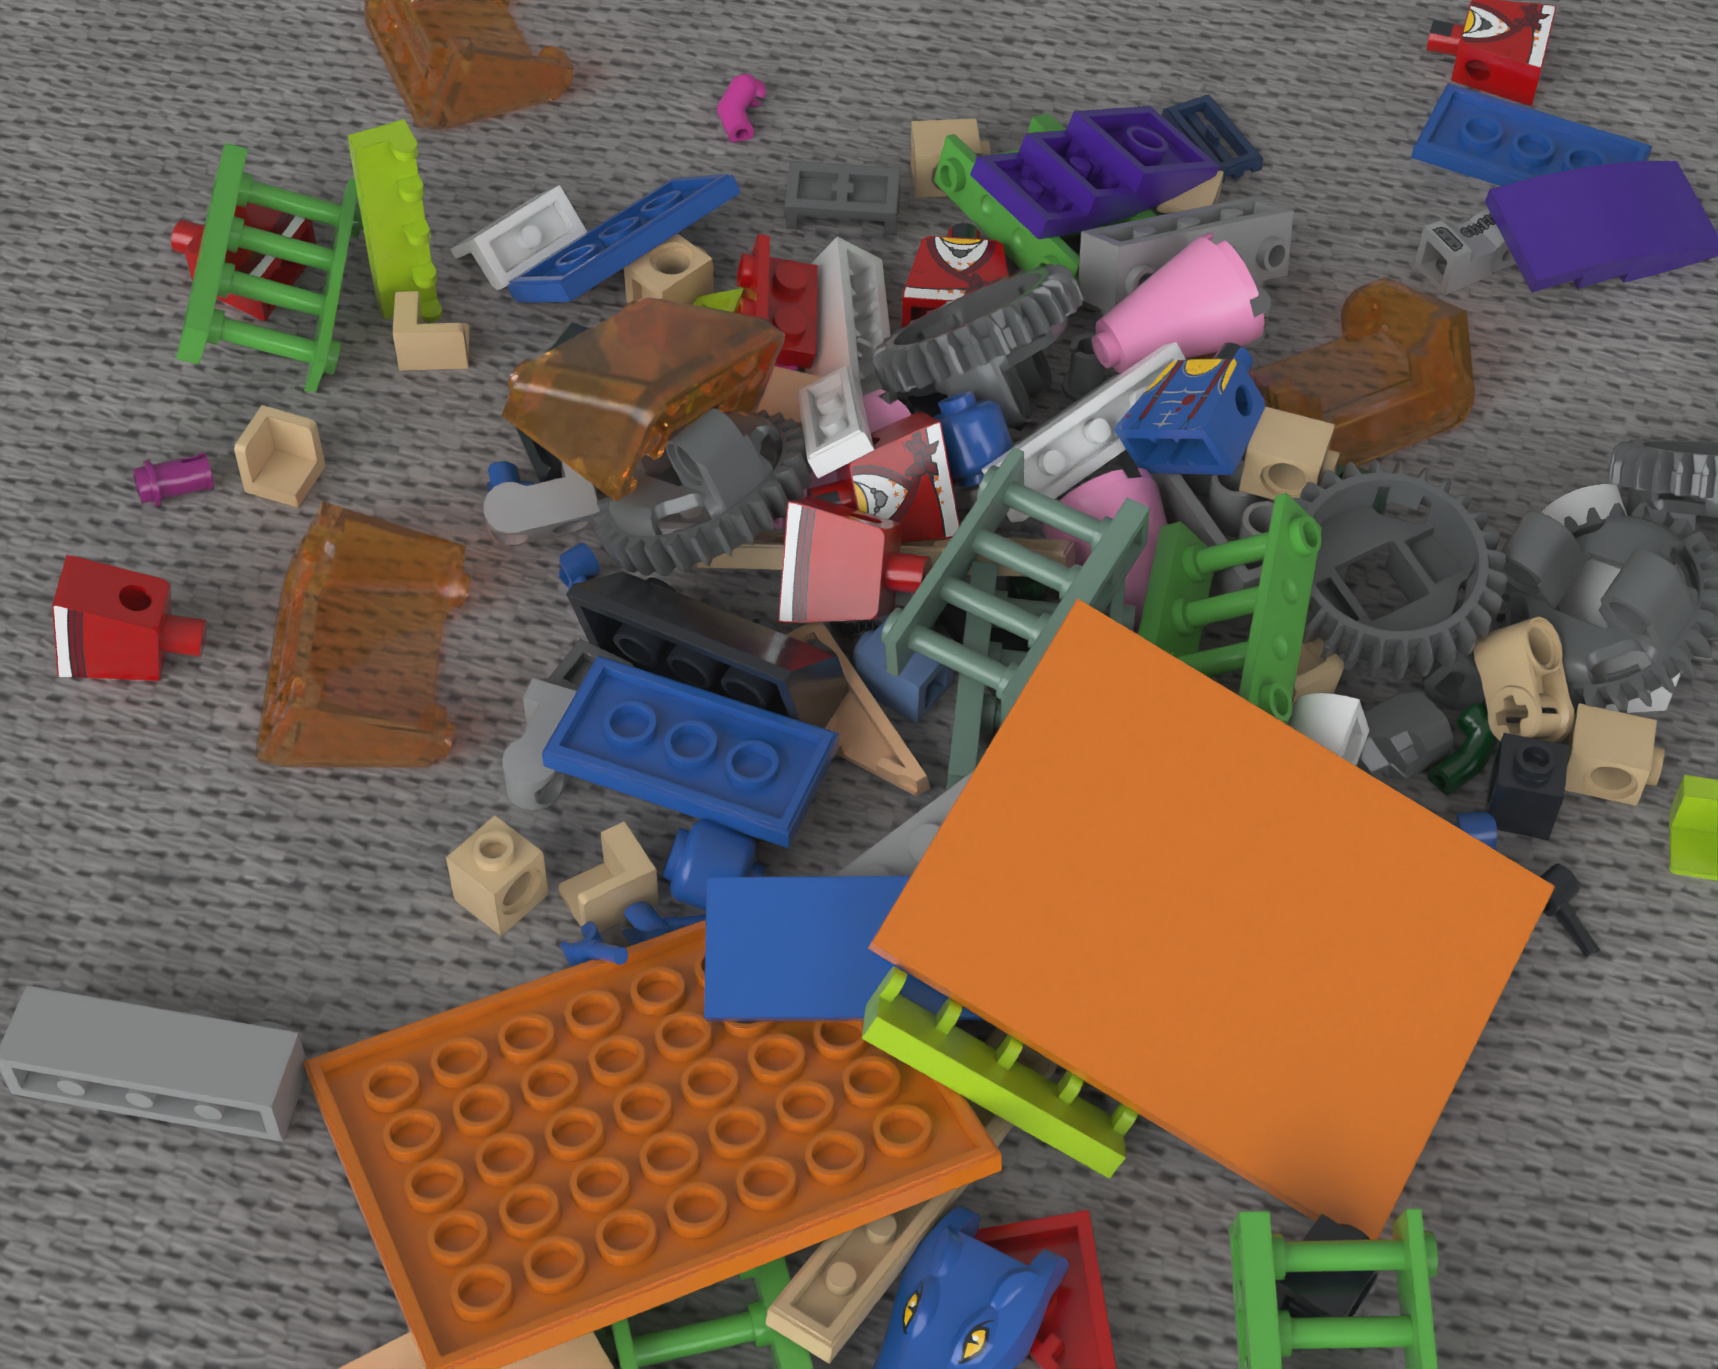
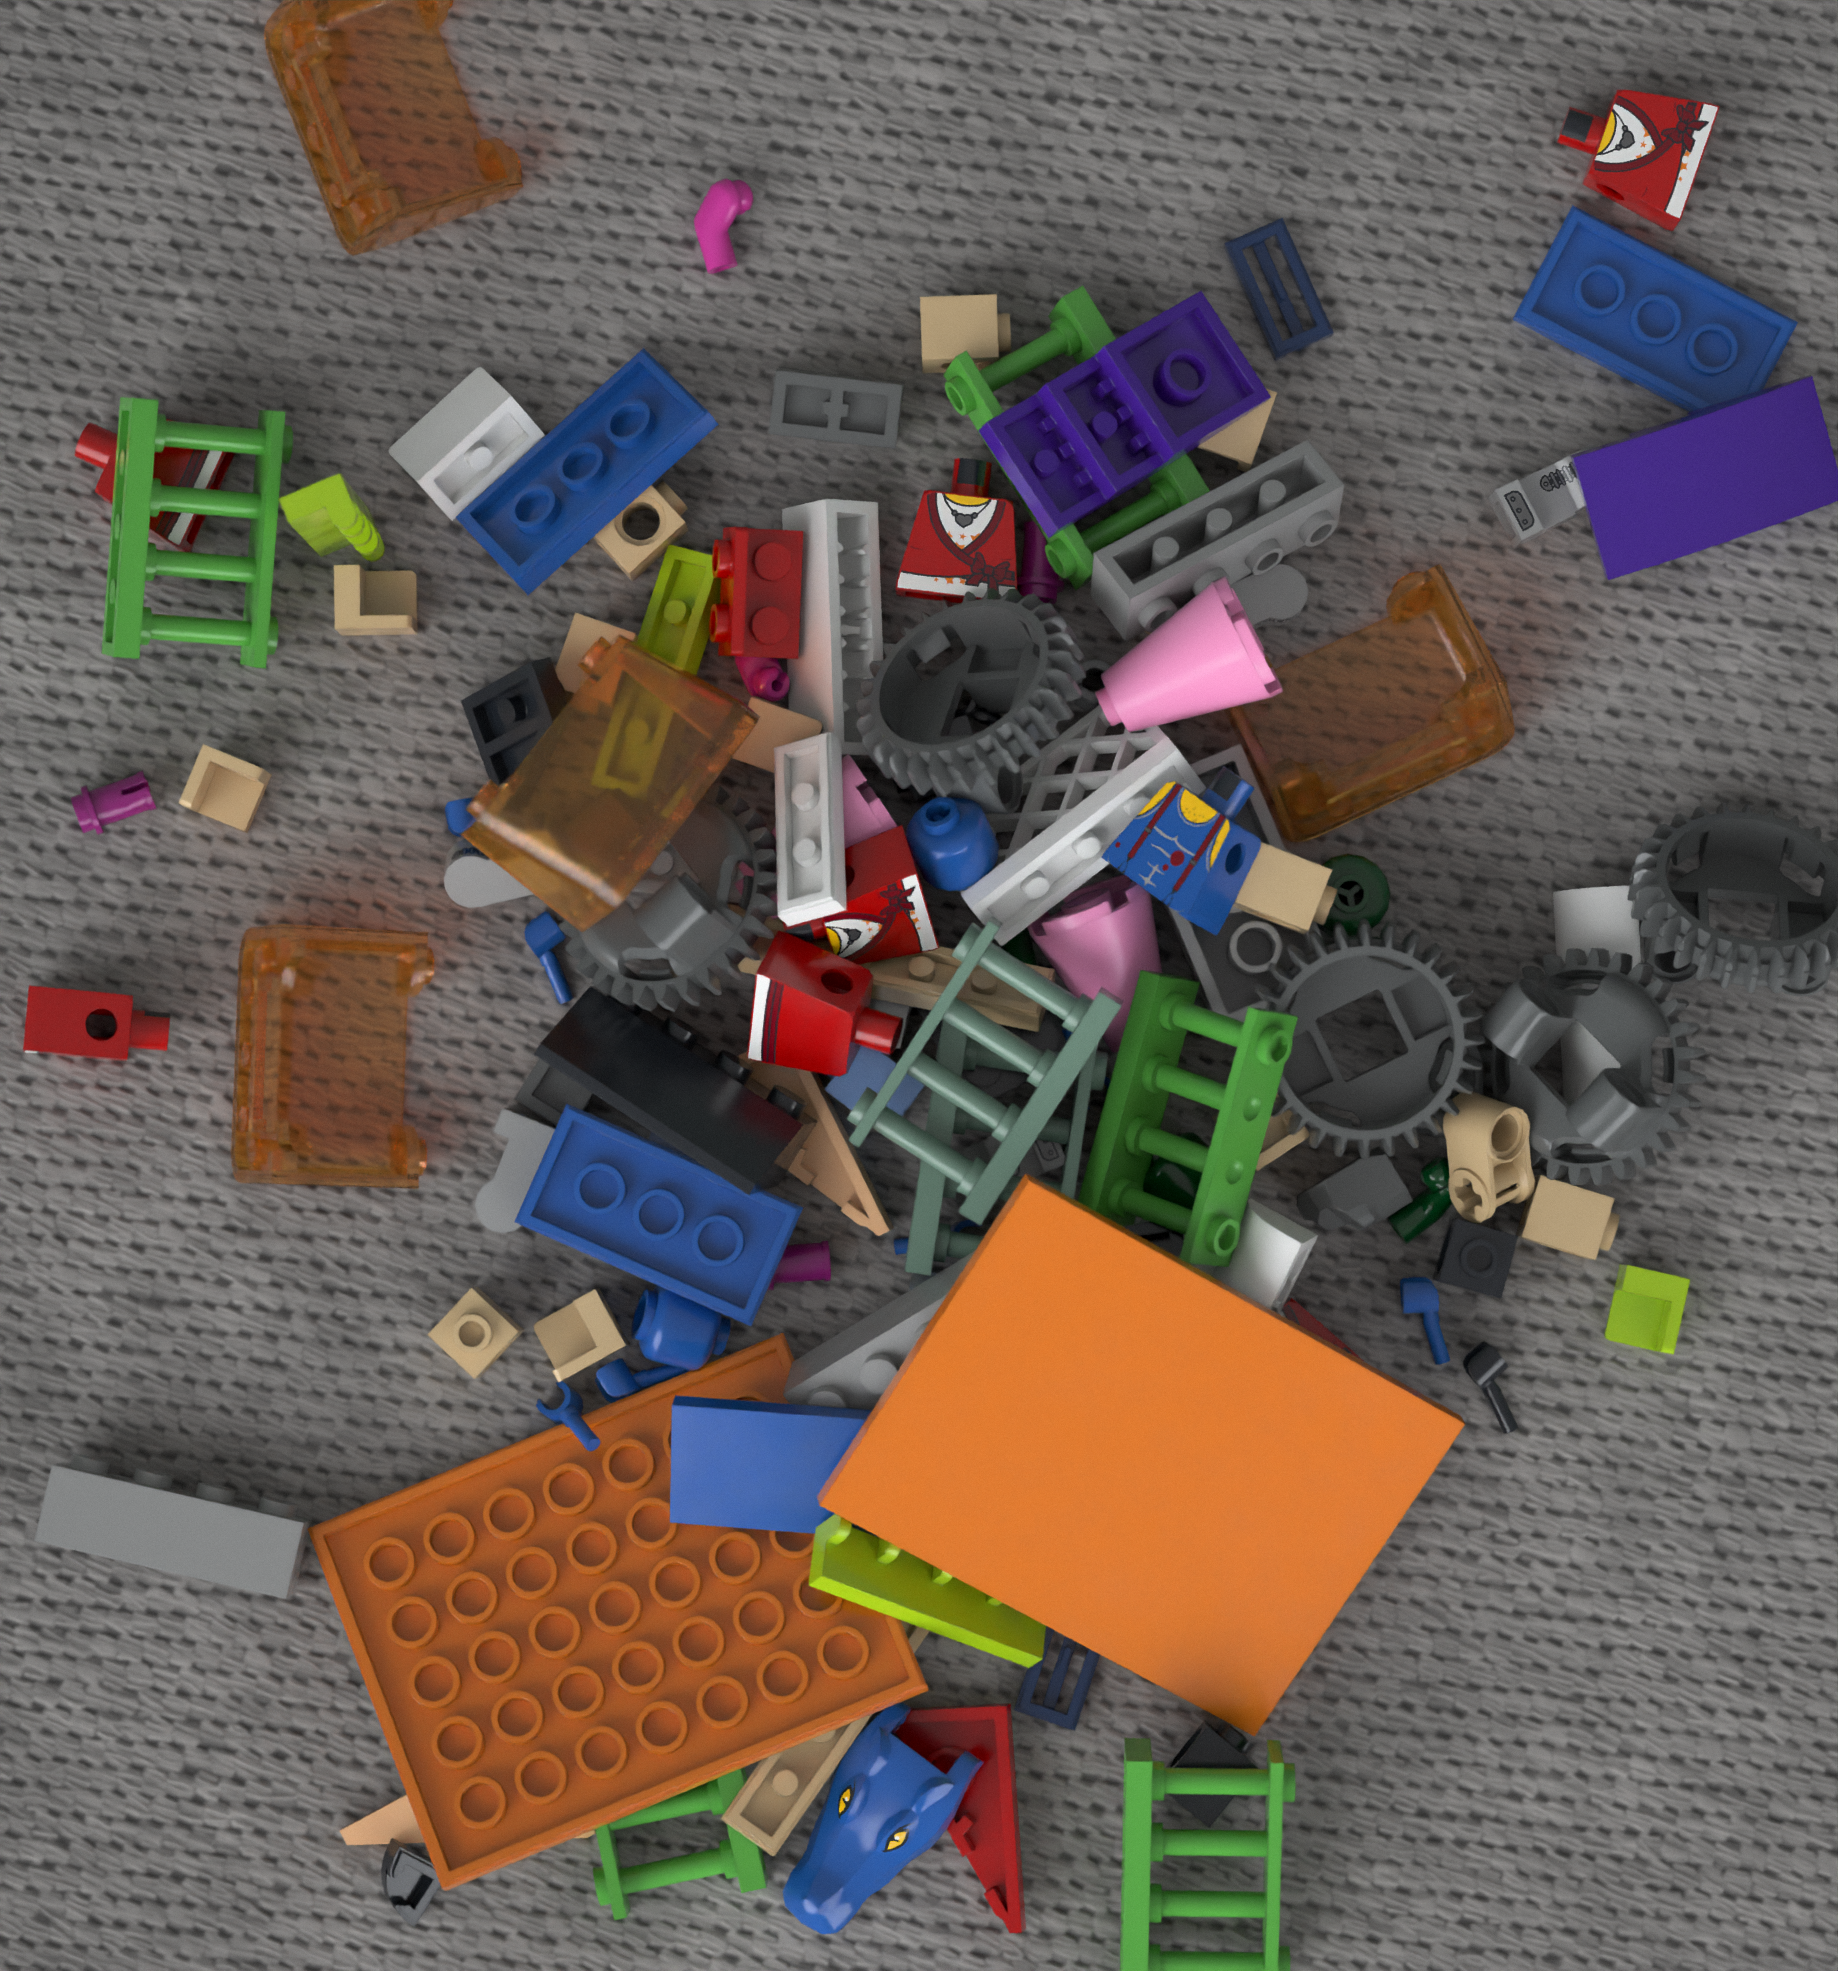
camera: 10 degrees right, 35 degrees up
none -> magenta pin [767,1240,831,1291]
none -> dark blue tile [1014,1626,1100,1731]

